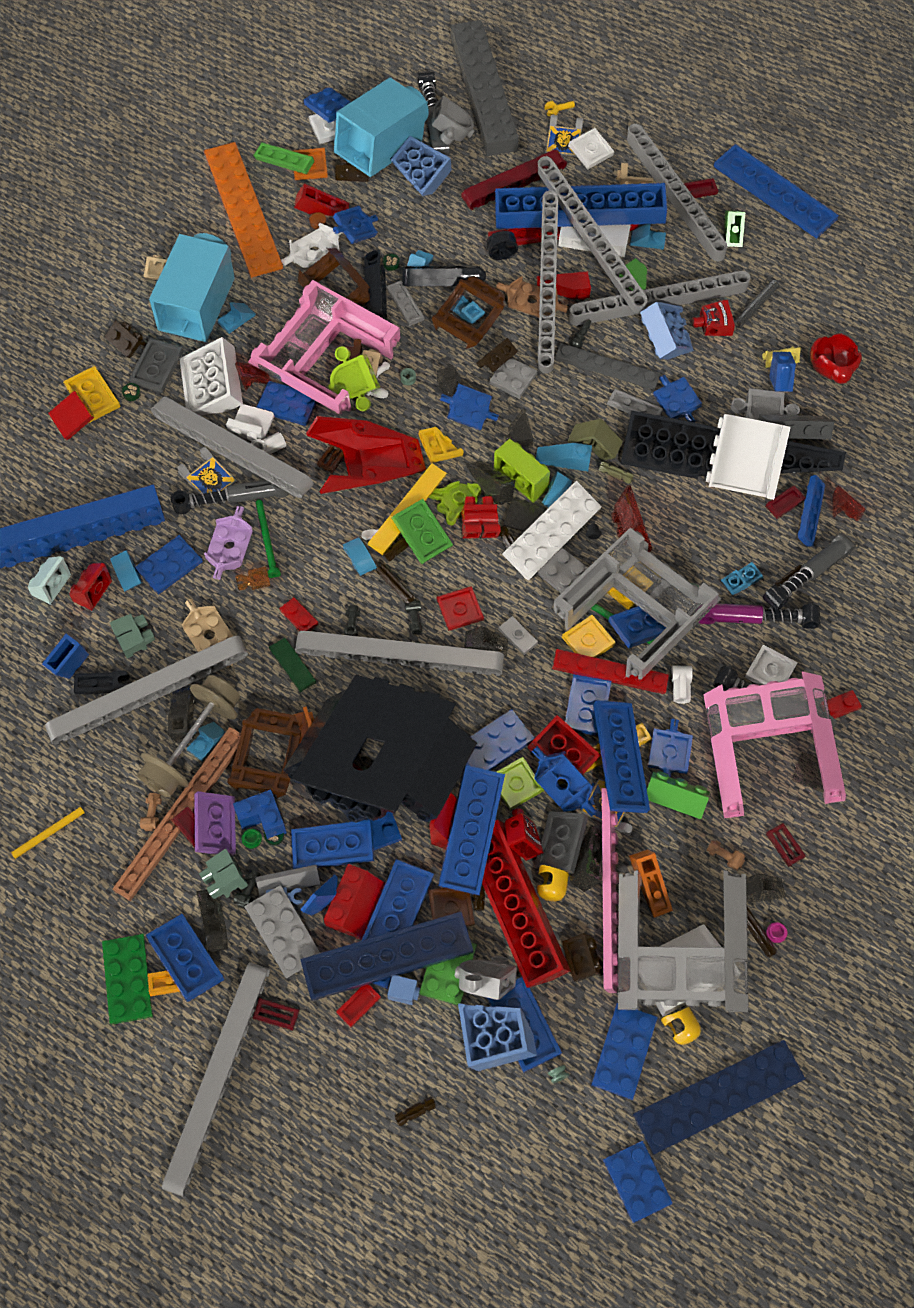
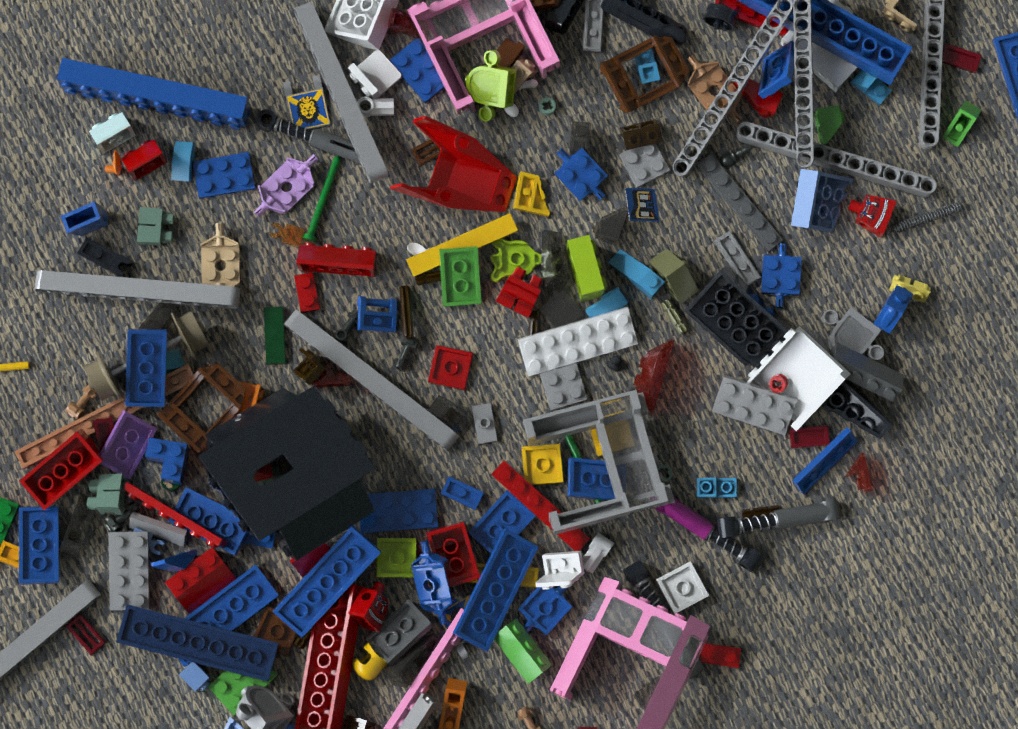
camera: 30 degrees right, 15 degrees up
green plate [241,829,262,849] -> none
red tile [336,984,381,1028] -> none
dark azure slope [342,537,377,576] -> none
red piece [810,333,862,384] -> none
none -> red slope [19,429,103,510]
none -> orange bar [105,150,122,176]
none -> red plate [123,482,228,549]
none -> blue plate [125,329,167,407]
none -> dark brown bracket [292,348,325,385]
none -> red slope [296,243,377,277]
none -> clear red slope [312,362,351,388]
none -> blue plate [357,296,397,333]
none -> blue plate [440,476,484,511]
none -> white bracket [535,551,584,589]
none -> sticker [625,188,660,222]
none -> light grey plate [712,375,798,435]
none -> blue plate [758,41,794,99]
none -> red bush [769,374,788,393]

